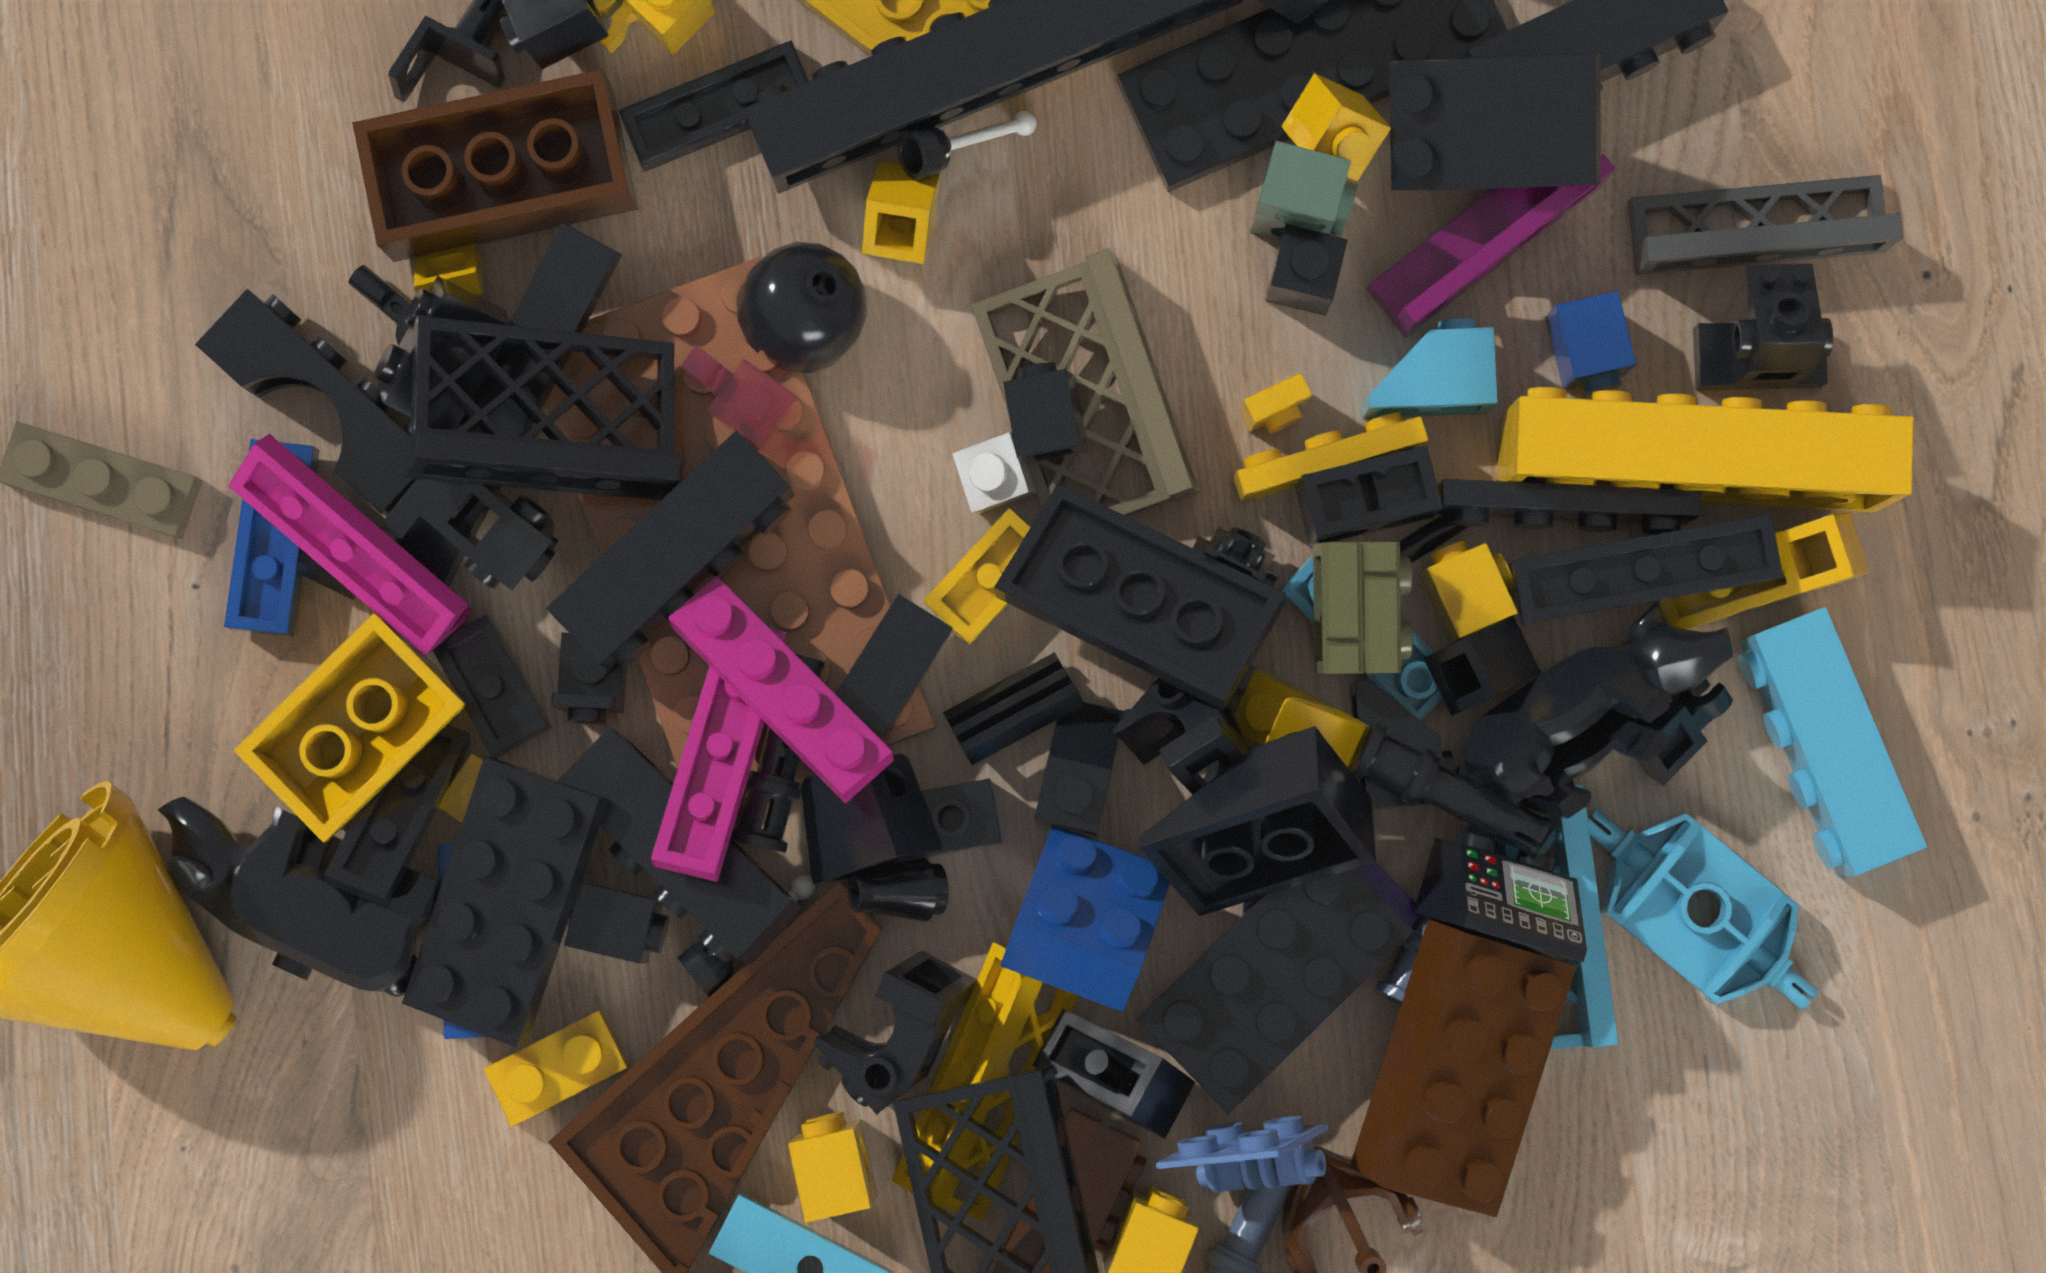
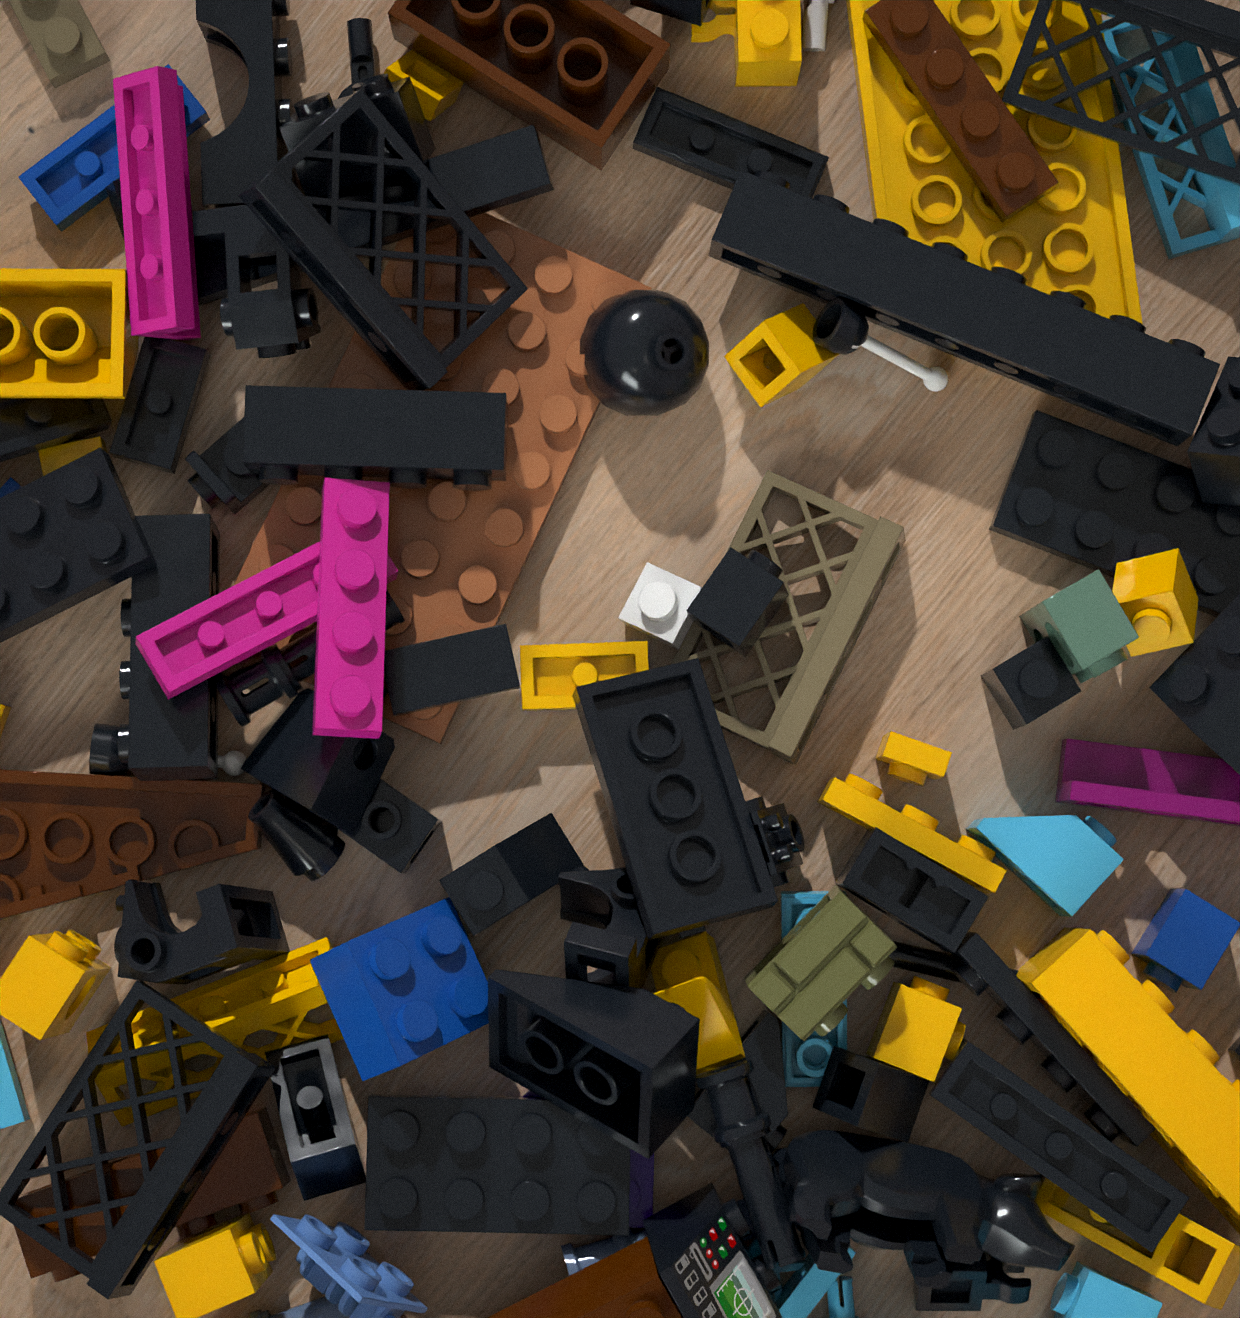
camera: 35 degrees right, 0 degrees up
black brick [564,882,669,964] -> none
clear pink plate [681,346,797,450] -> none
black tile [943,652,1085,765] -> none

